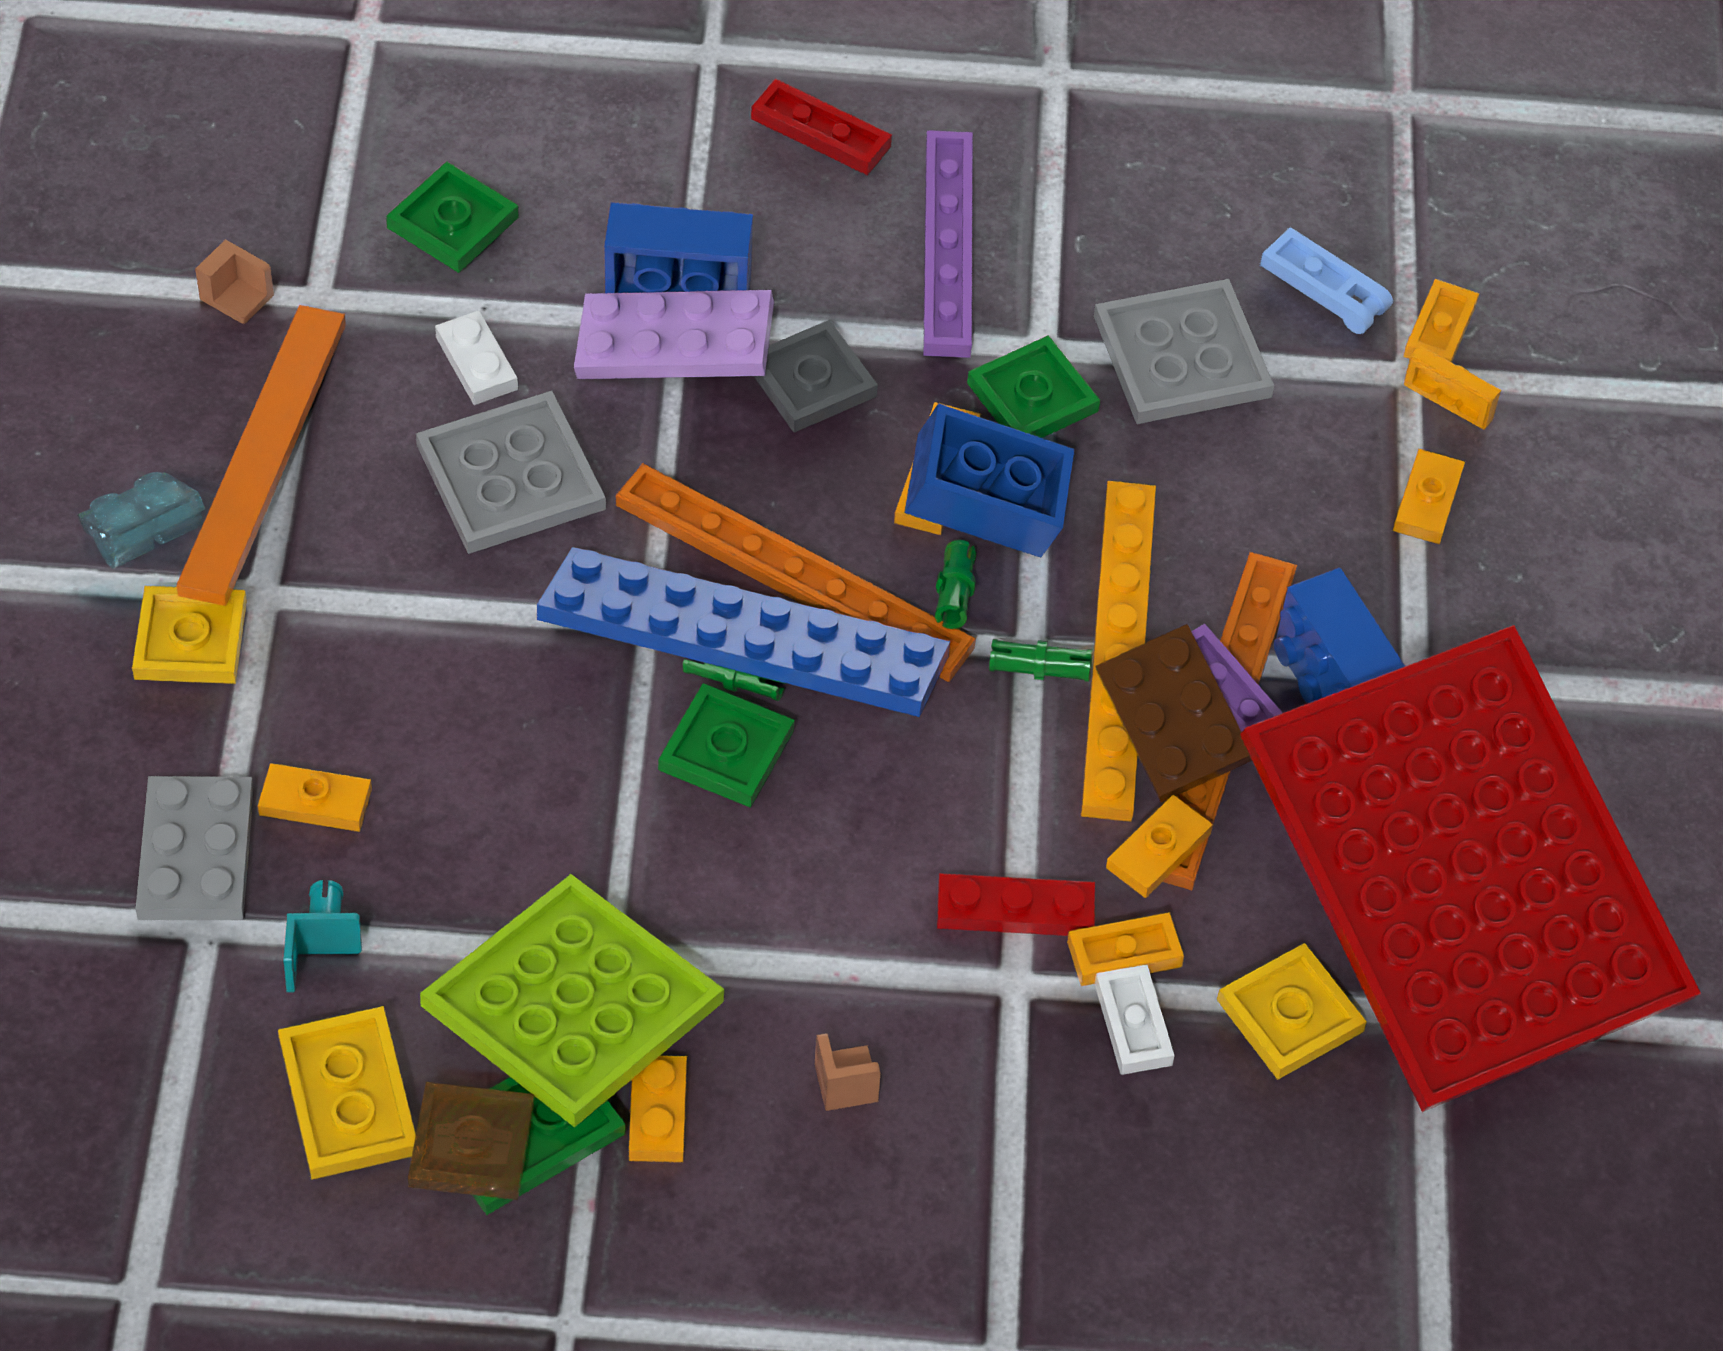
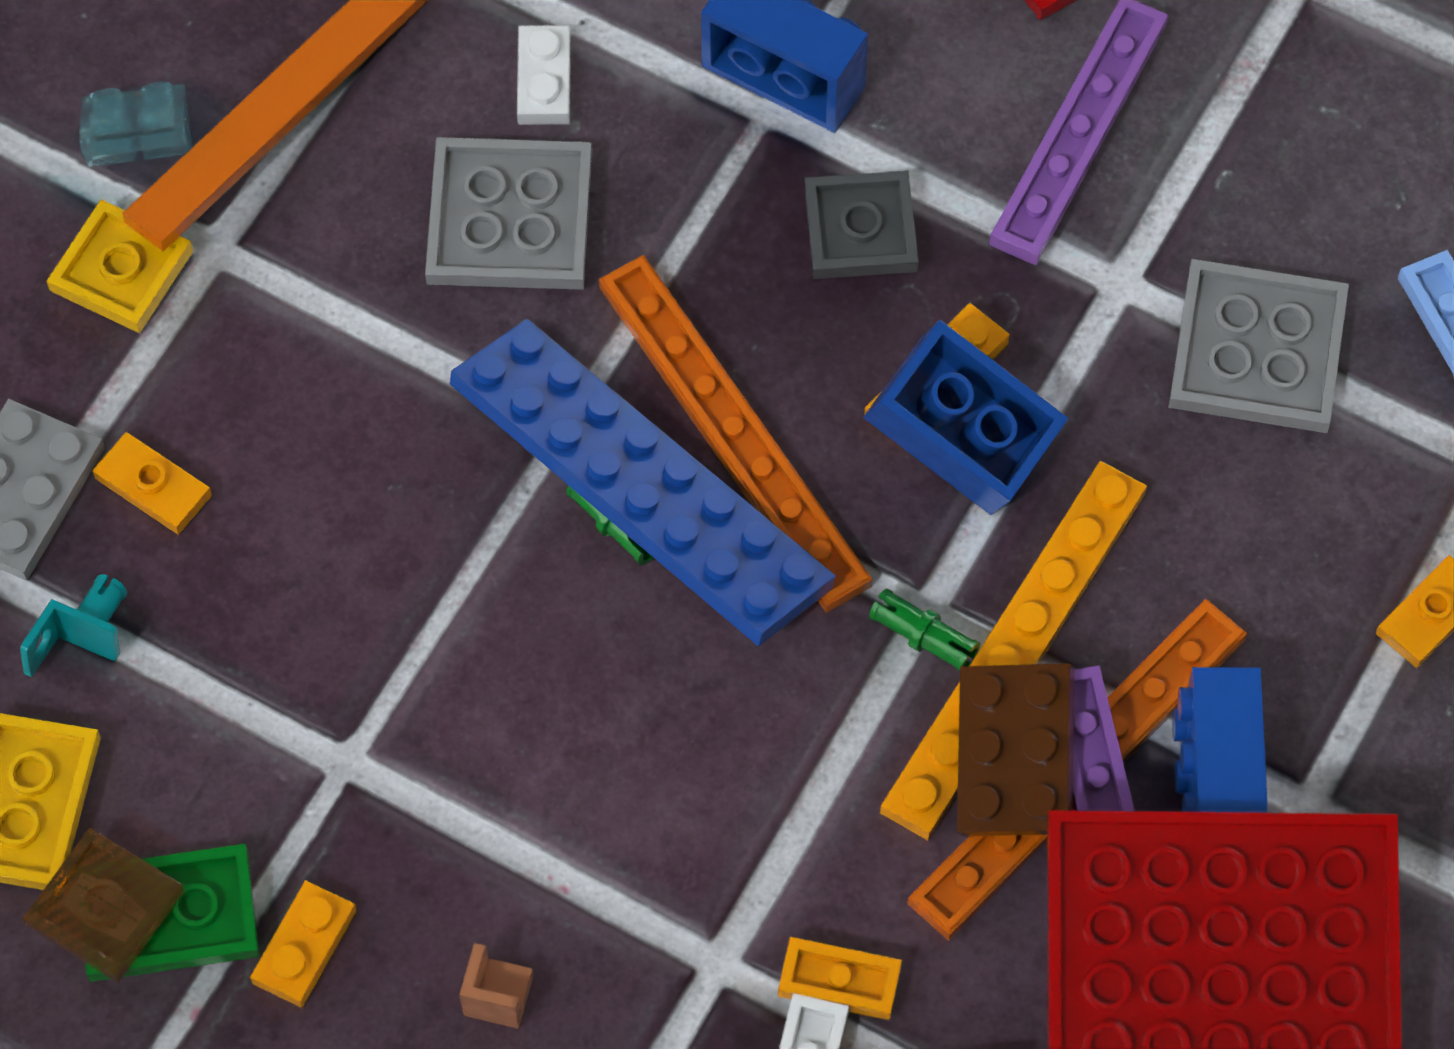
camera: 30 degrees right, 10 degrees up
lime plate [420,874,724,1127] -> none
lavender plate [574,290,774,379] -> none
green plate [658,683,795,808] -> none
green pin [935,540,977,629] -> none
red plate [937,873,1095,936] -> none
green plate [967,335,1100,438] -> none
light orange plate [1106,795,1213,898] -> none

